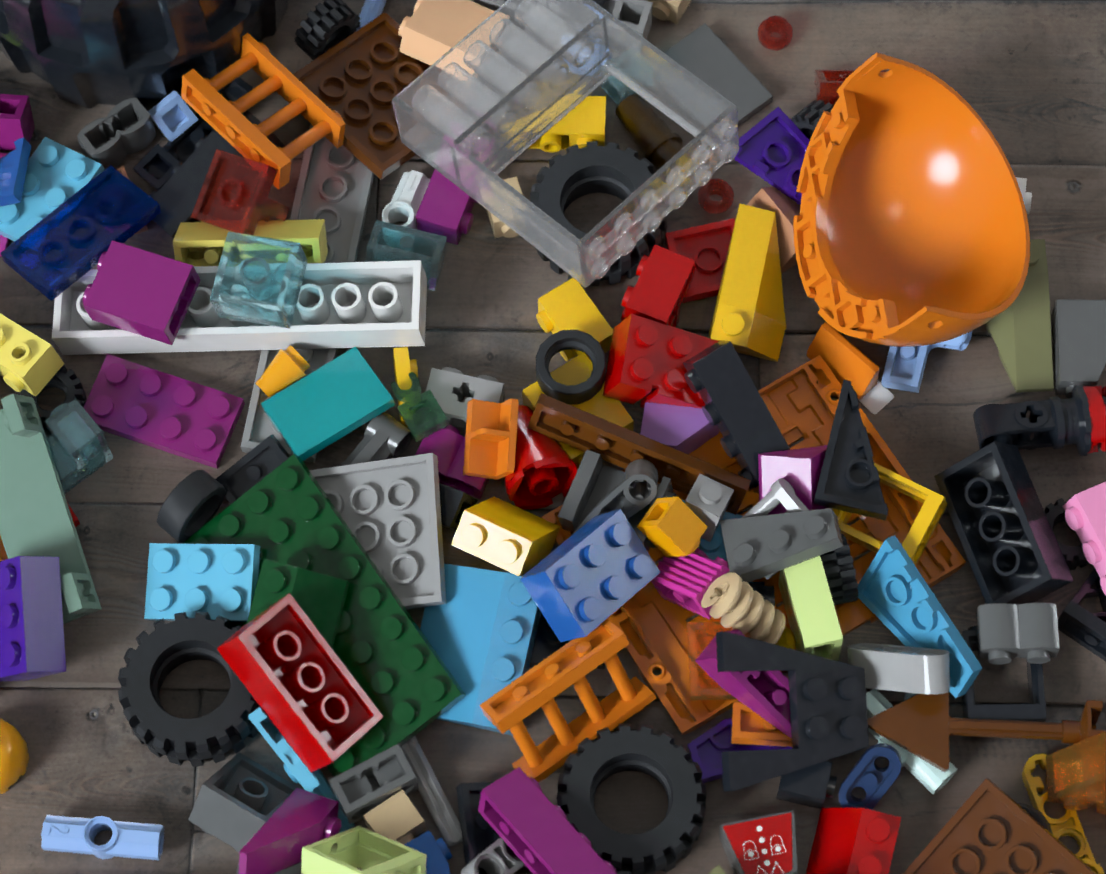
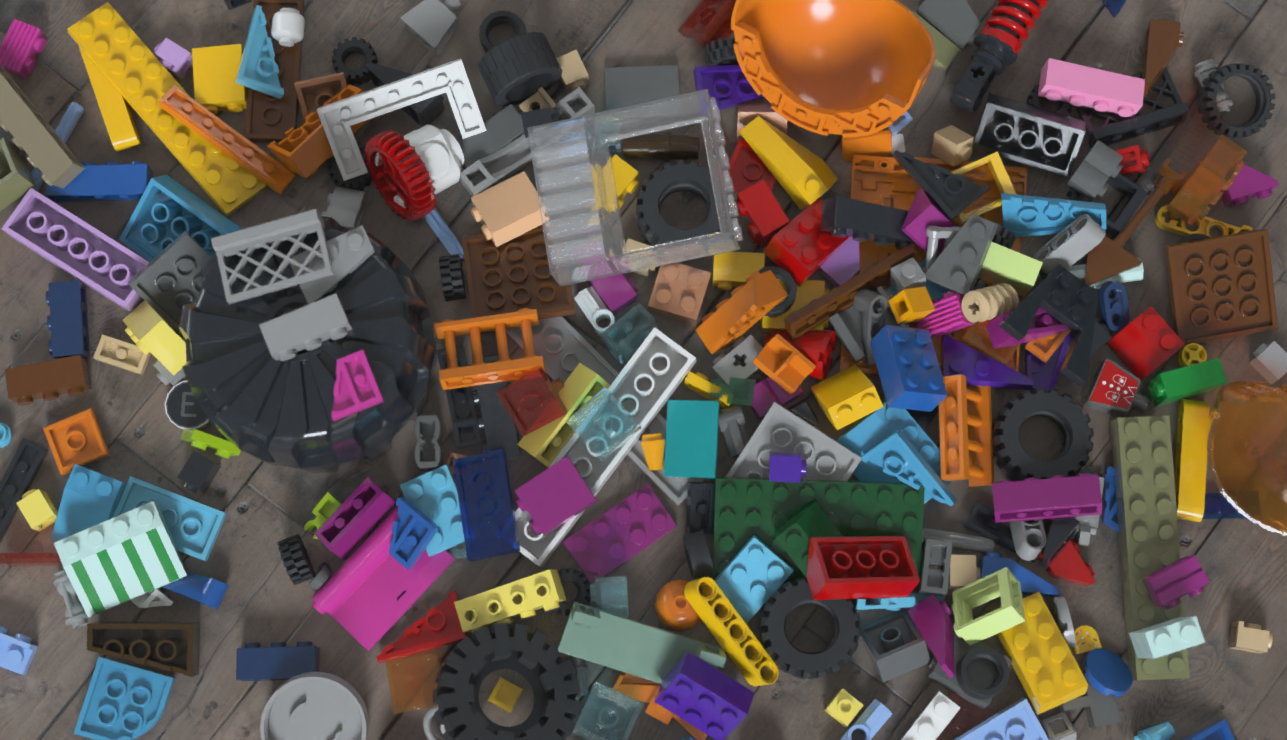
camera: 55 degrees left, 10 degrees up
light blue plate [148,90,199,142] -> none
clear red plate [757,16,793,50] -> none
none -> nougat brick [648,259,711,327]
none -> orange cylinder [654,579,702,632]
none -> yellow beam [684,577,779,687]
none -> orange wedge [695,270,788,355]
none -> dark purple brick [769,452,807,483]
none -> light yellow brick [824,688,863,727]
none -> dark azure wing [861,429,957,506]
none -> tan brick [931,125,974,166]
none -> dark purple wing [941,335,1033,390]
none -> red bracket [1115,145,1150,176]

